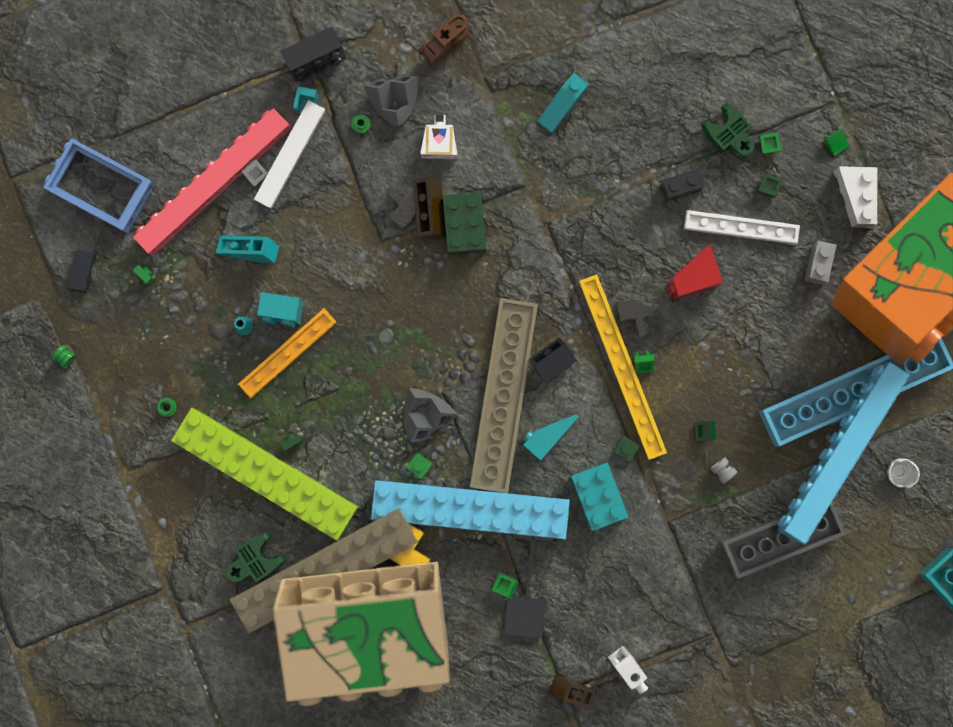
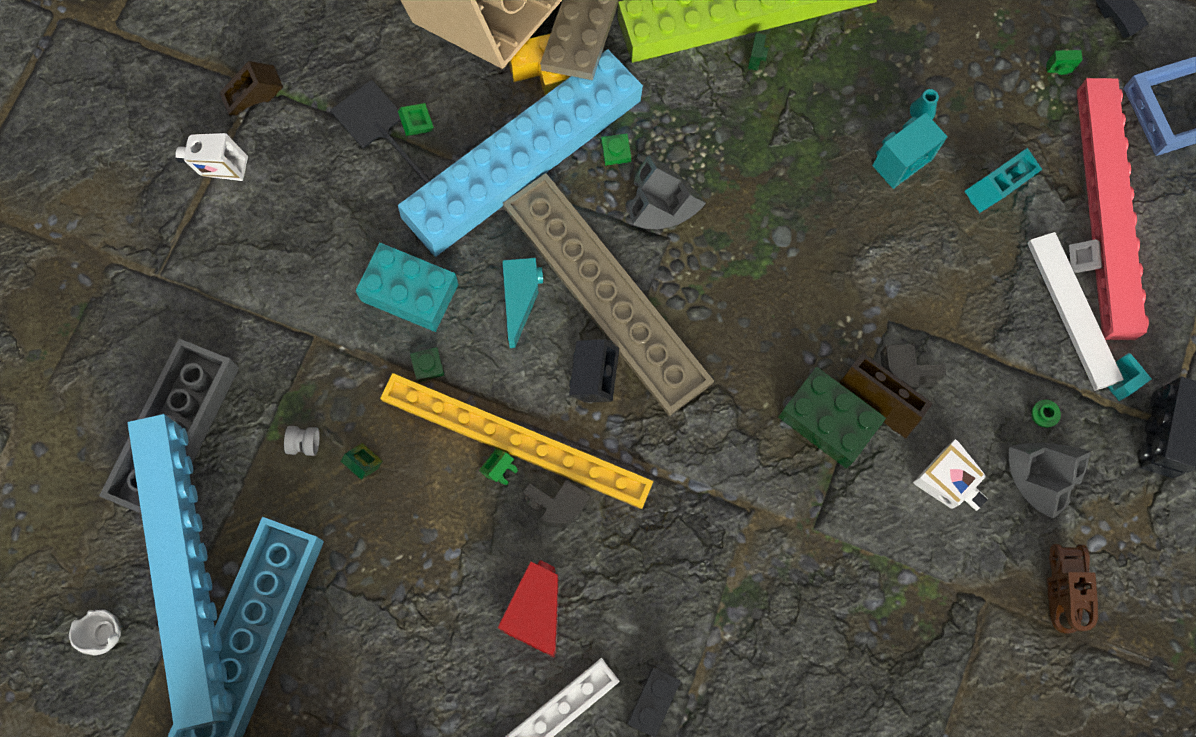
camera: 130 degrees right, 10 degrees down
light orange tile [238,308,337,399] -> none
teal slope [537,73,589,133] -> none

